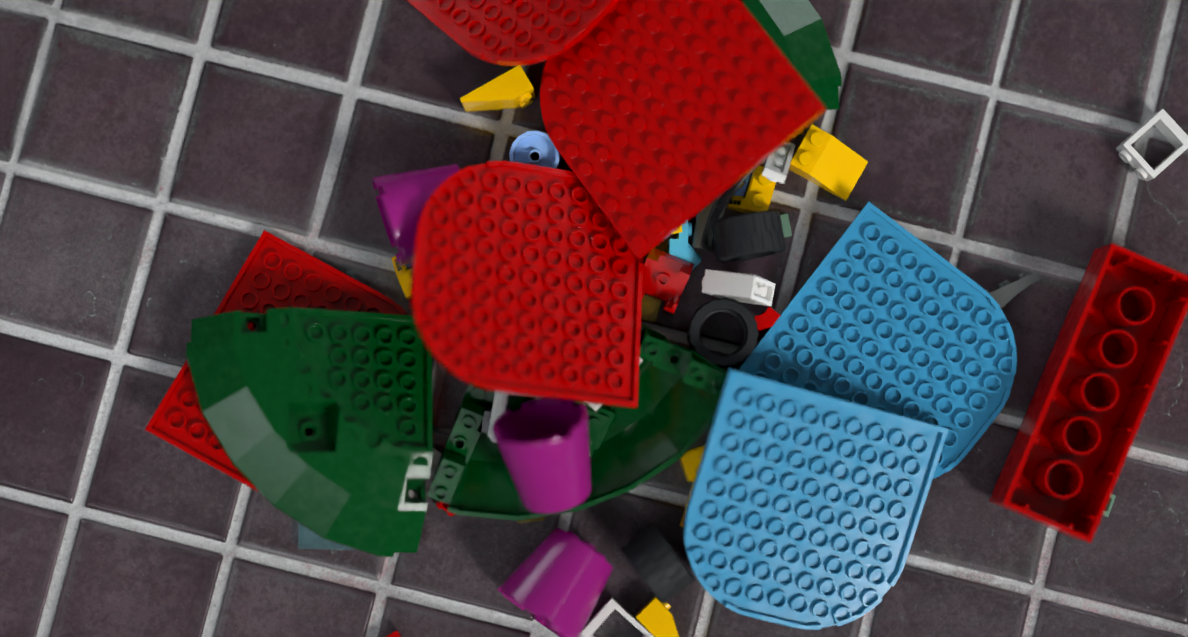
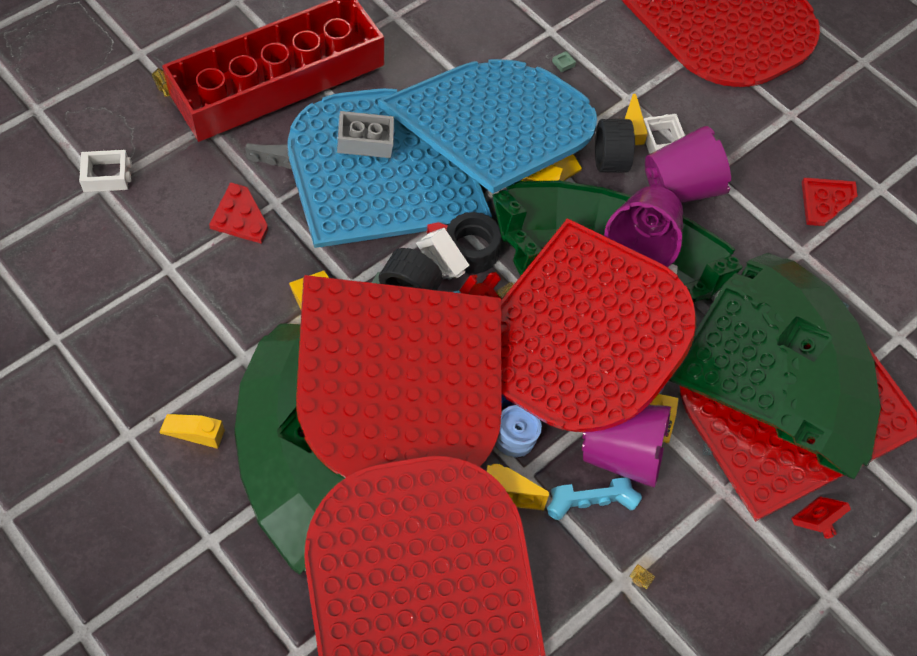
camera: 150 degrees left, 25 degrees down
none -> red plate [209,182,268,244]
none -> light grey brick [337,111,394,158]
none -> medium azure plate [547,478,642,520]
none -> clear yellow plate [629,564,655,589]
none -> red tile [791,496,851,539]

